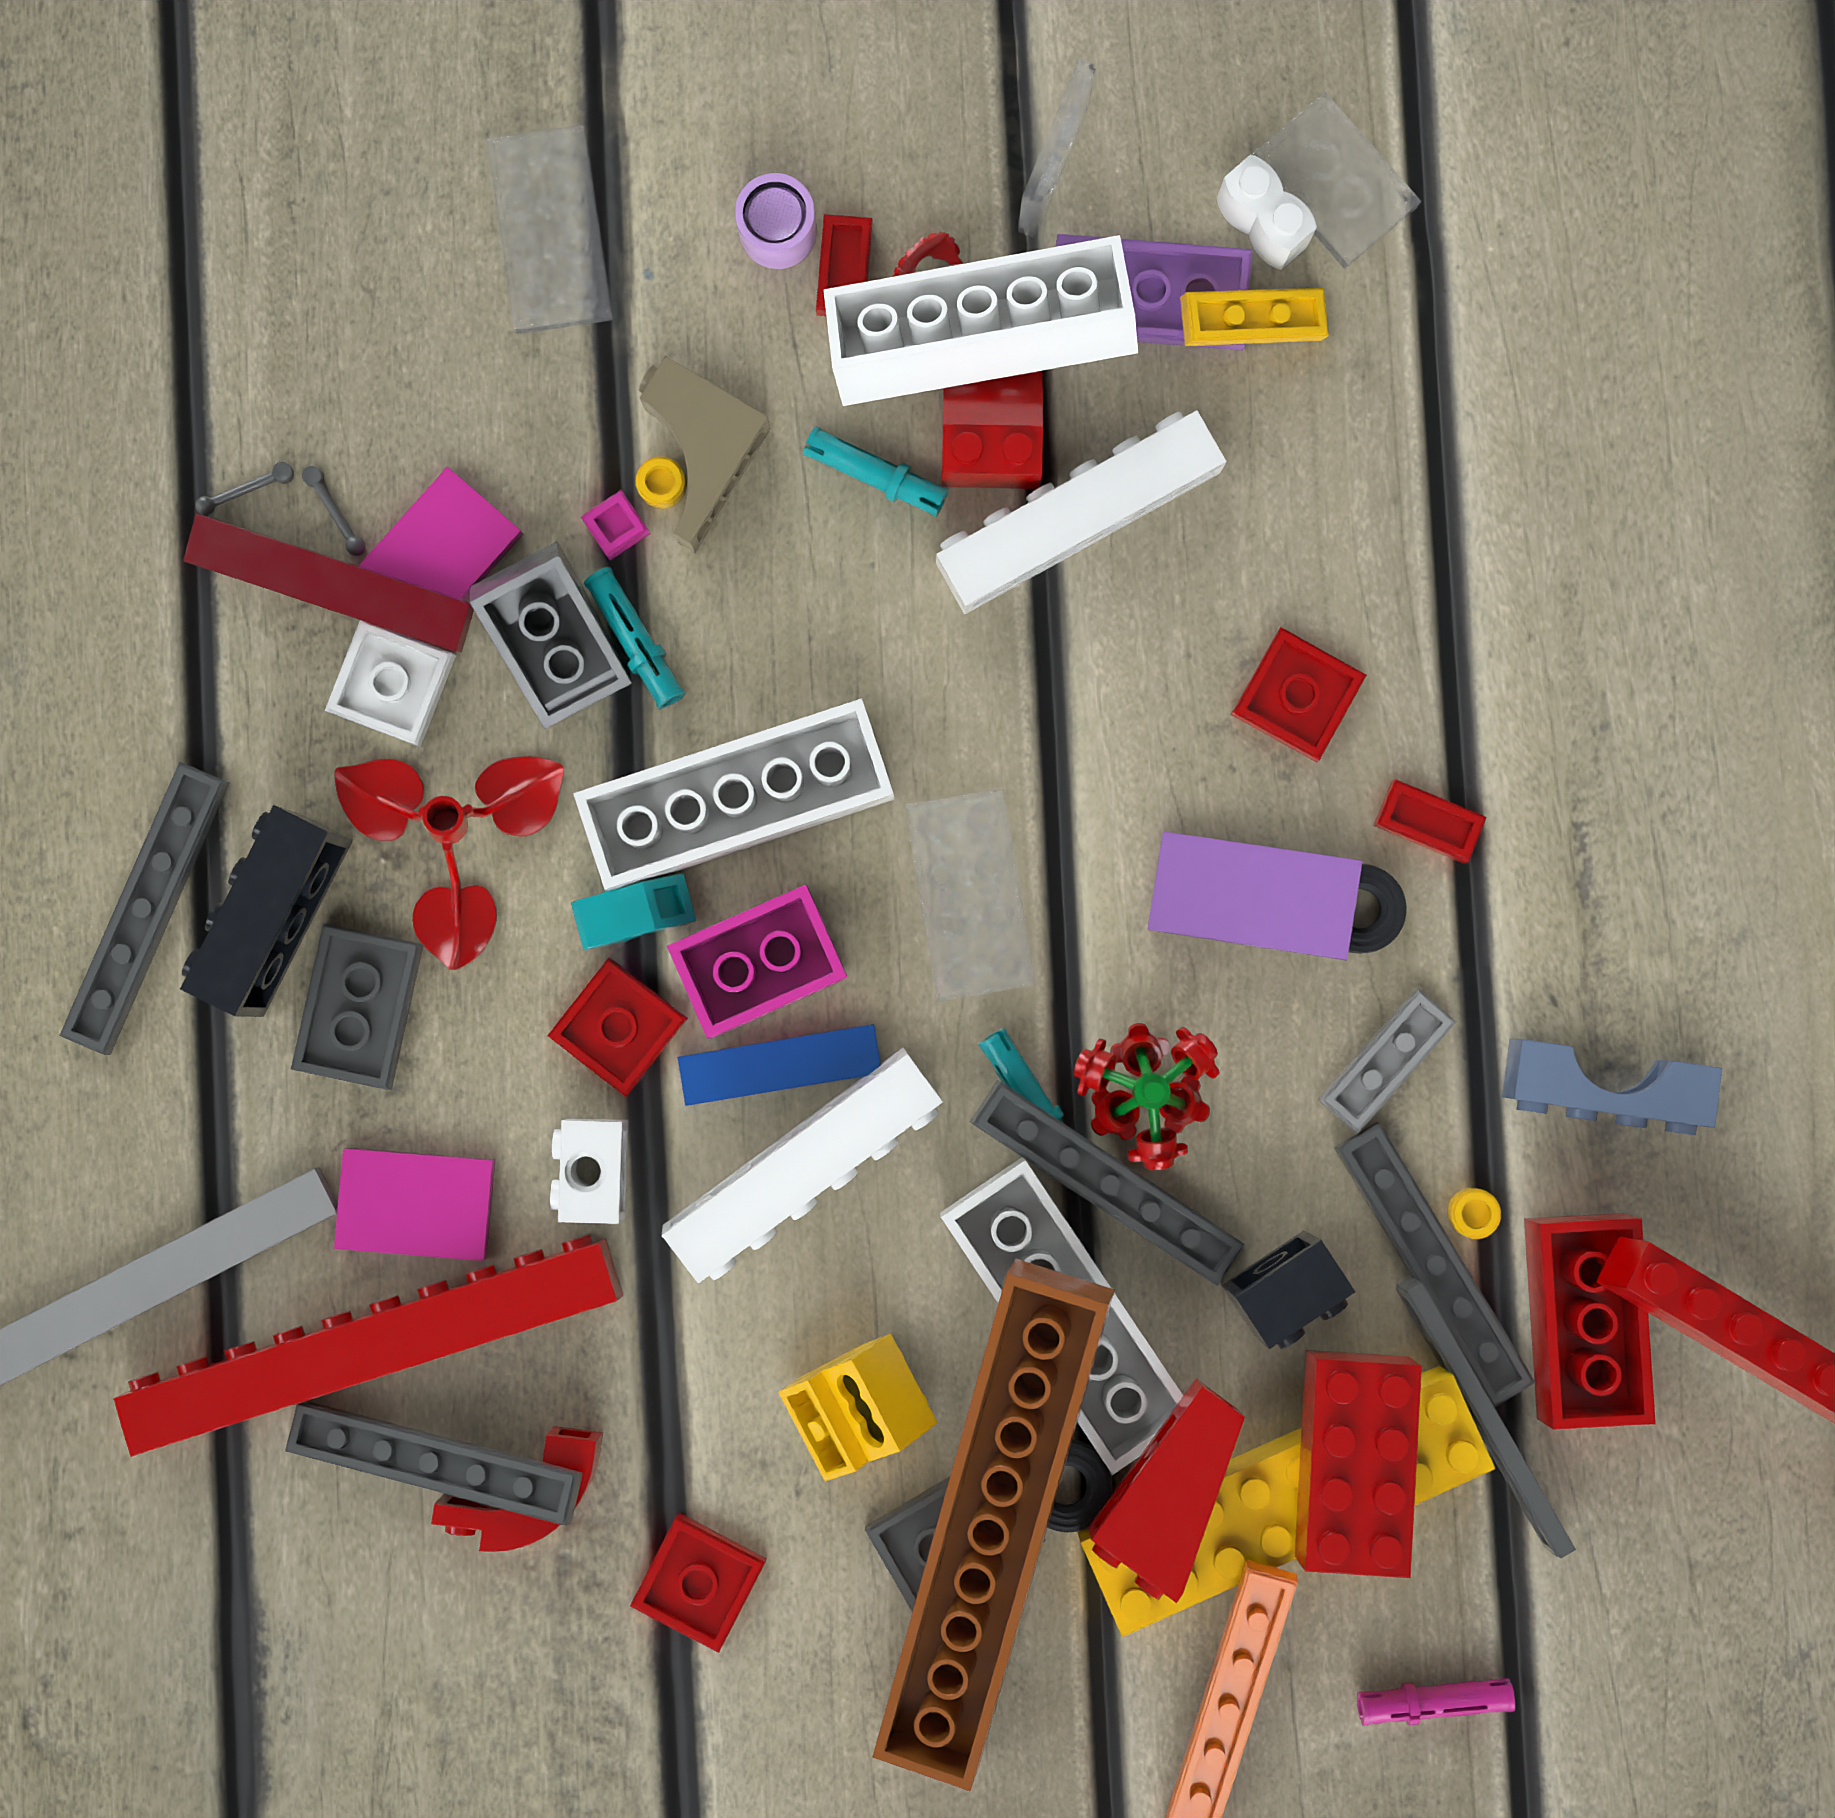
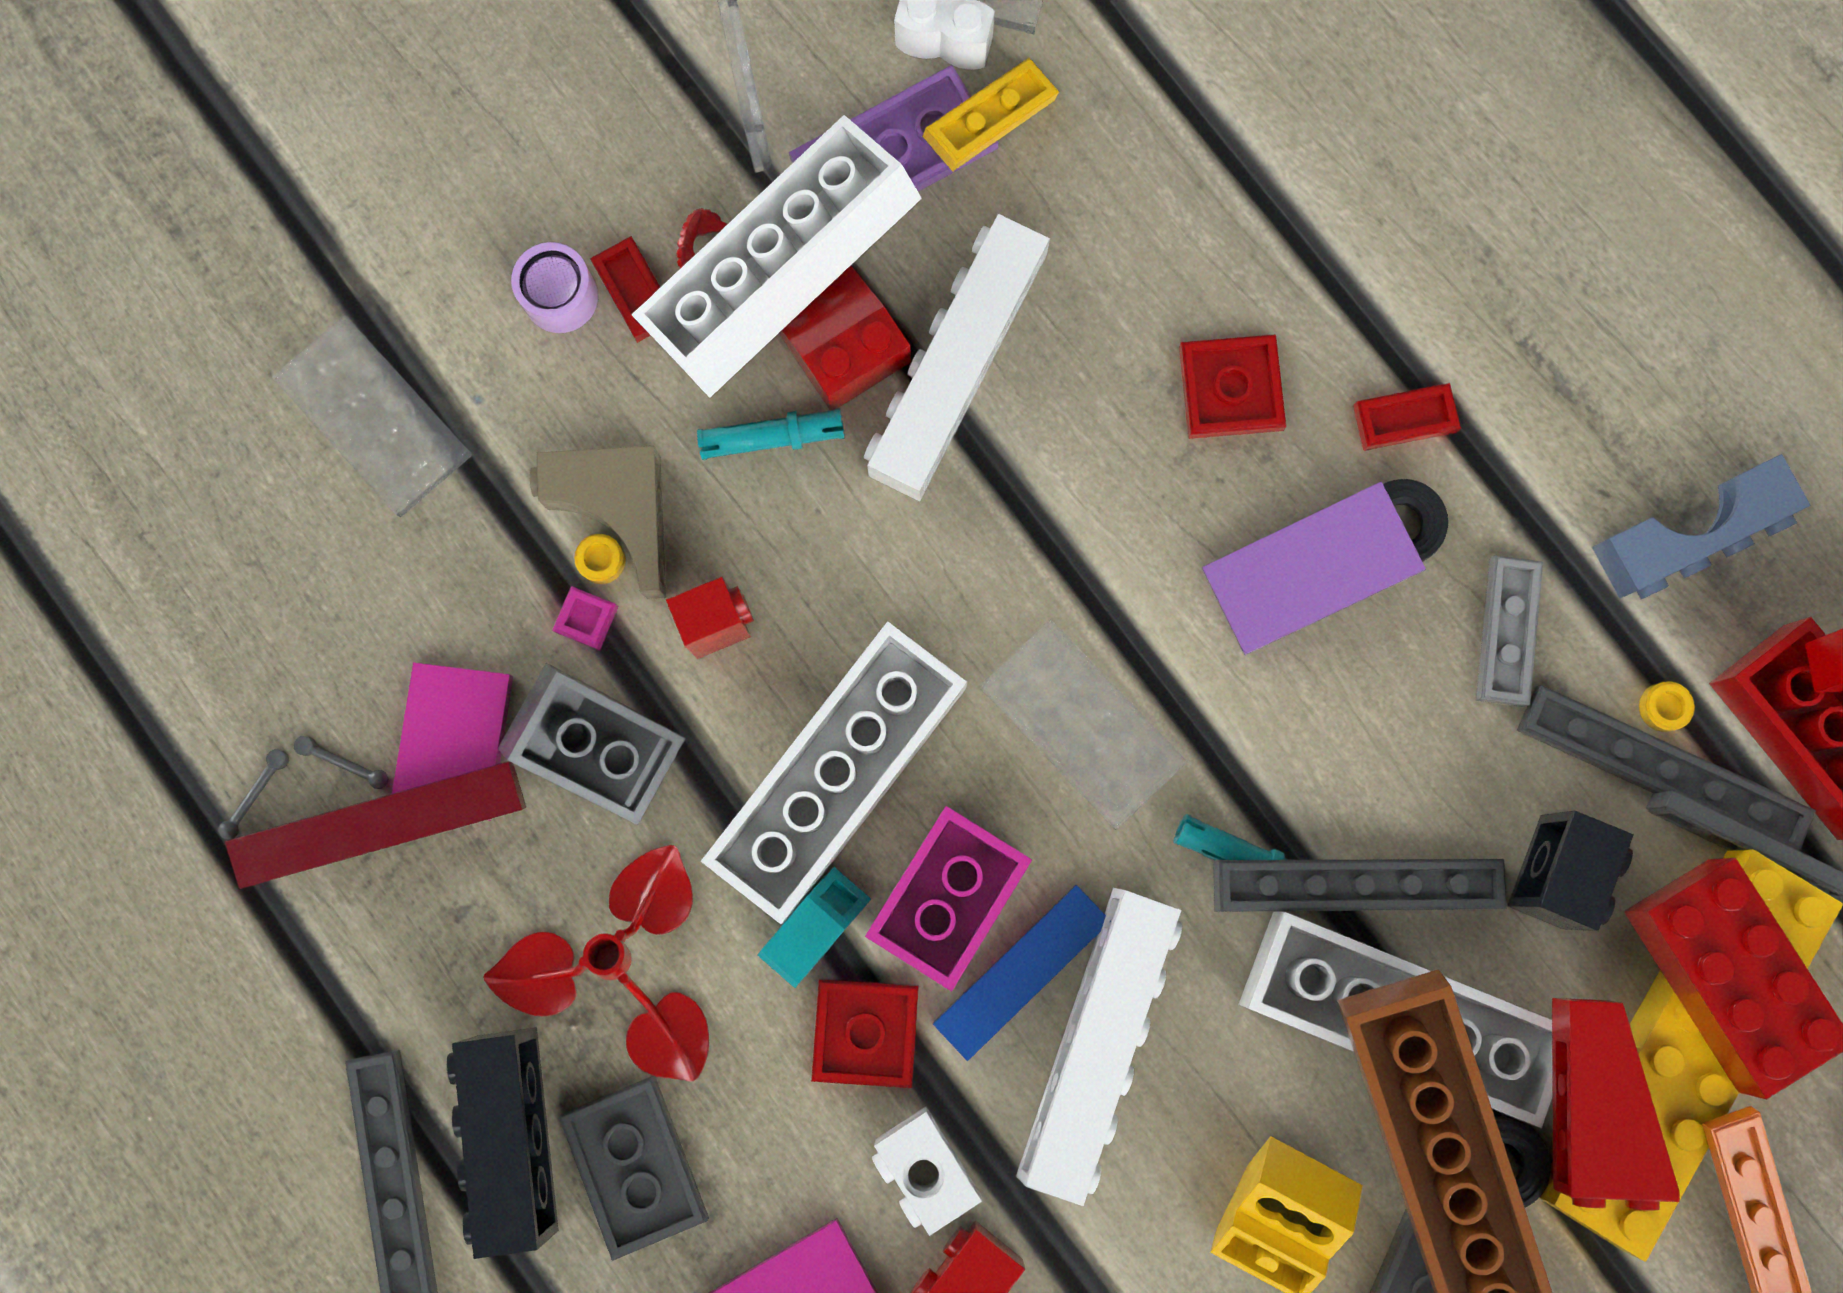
camera: 30 degrees left, 5 degrees down
white tile [325,620,456,747] -> none
teal pin [584,567,685,710] -> none
red plant [1074,1023,1220,1170] -> none
none -> red brick [666,577,754,659]

